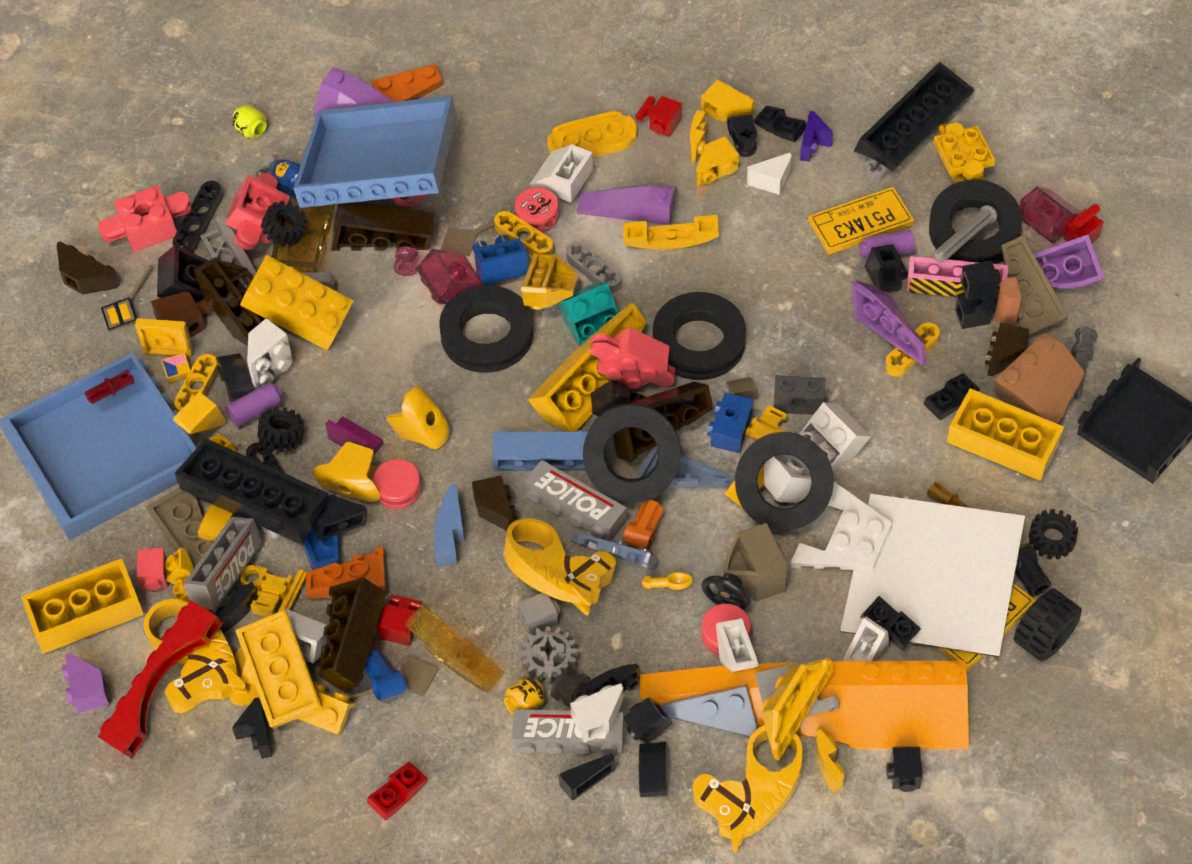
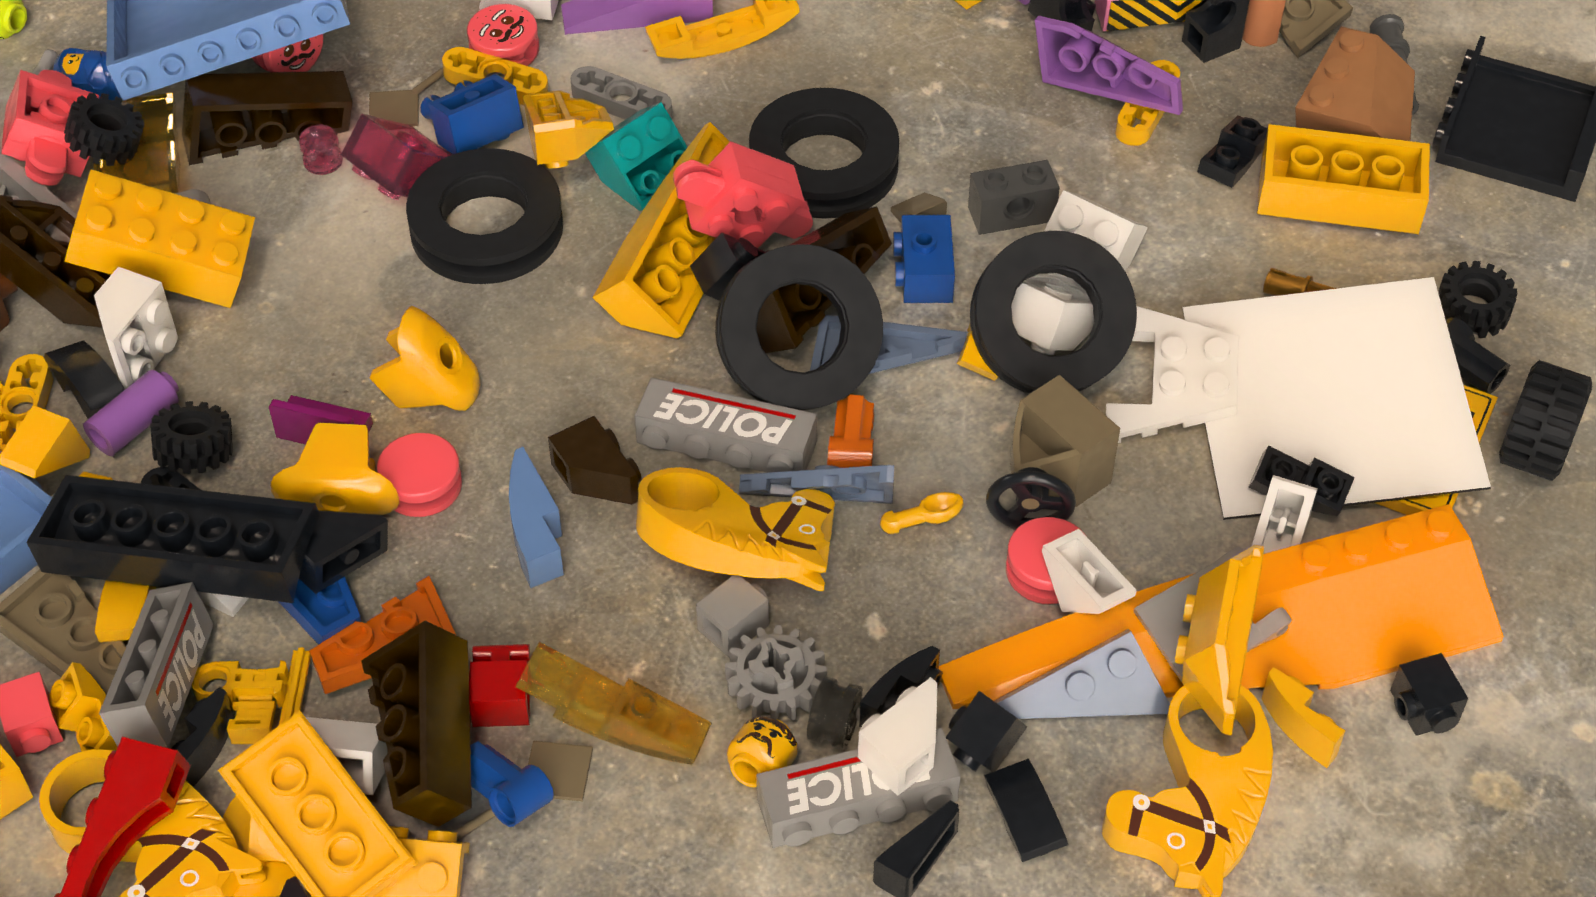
camera: 20 degrees left, 5 degrees down
medium blue brick [492,430,588,471] -> none
yellow piece [745,405,788,441] -> none
dark brown slope [985,322,1029,376] -> none

